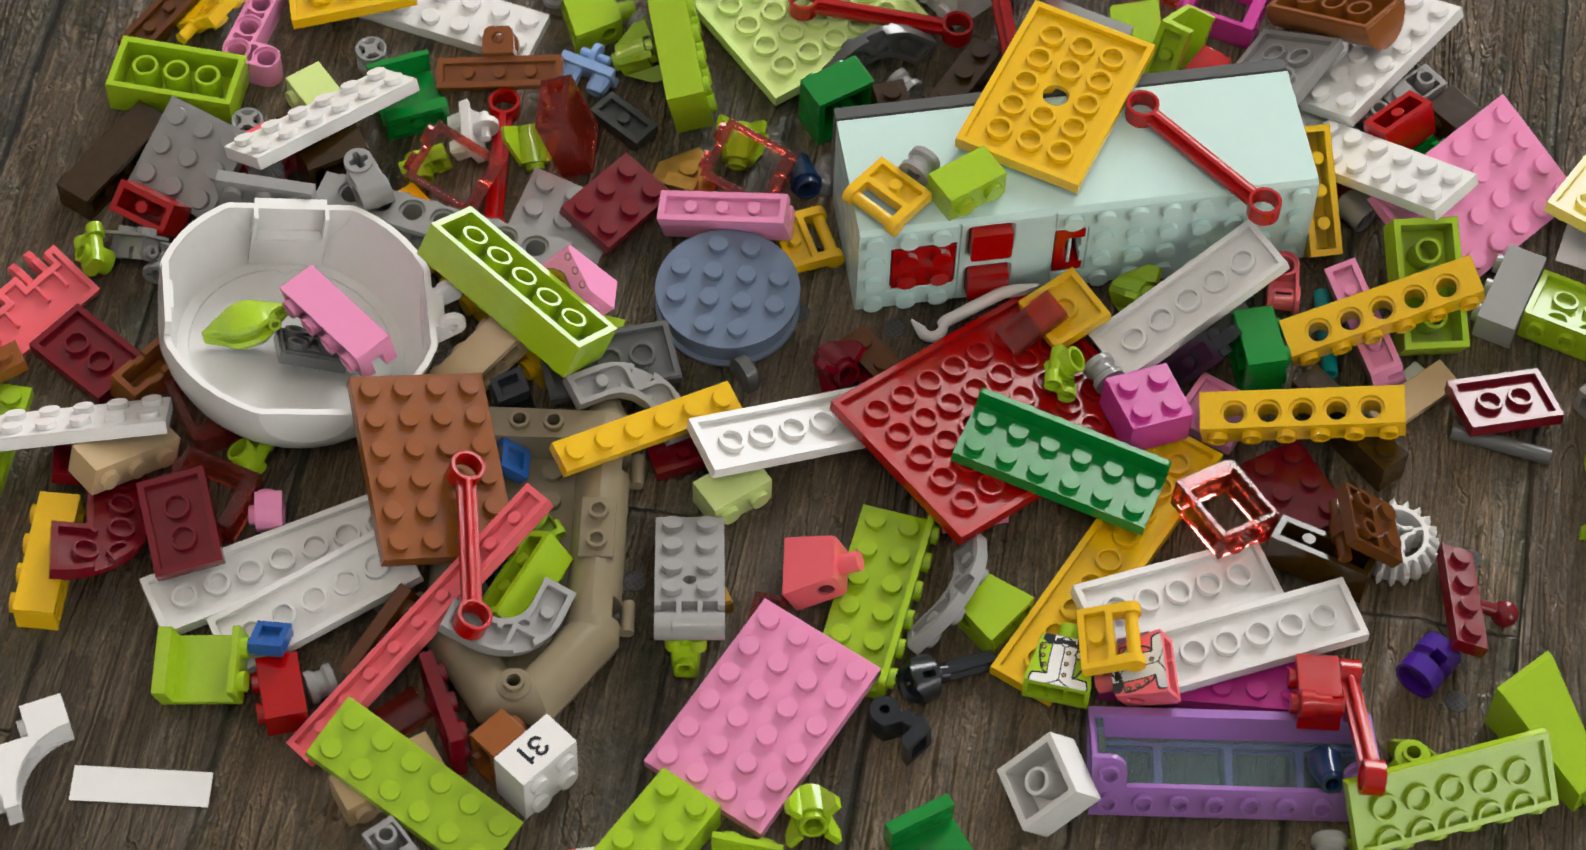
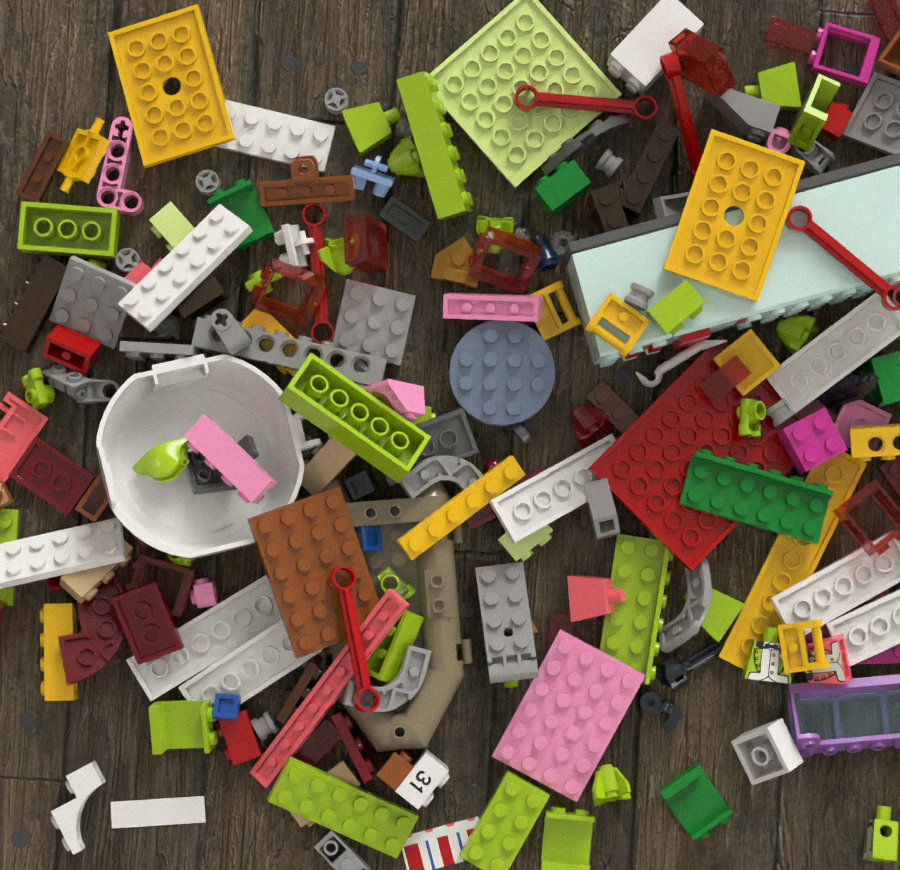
camera: 10 degrees left, 30 degrees up
dark red plate [559,152,669,255] -> none
none -> light grey slope [583,478,620,541]

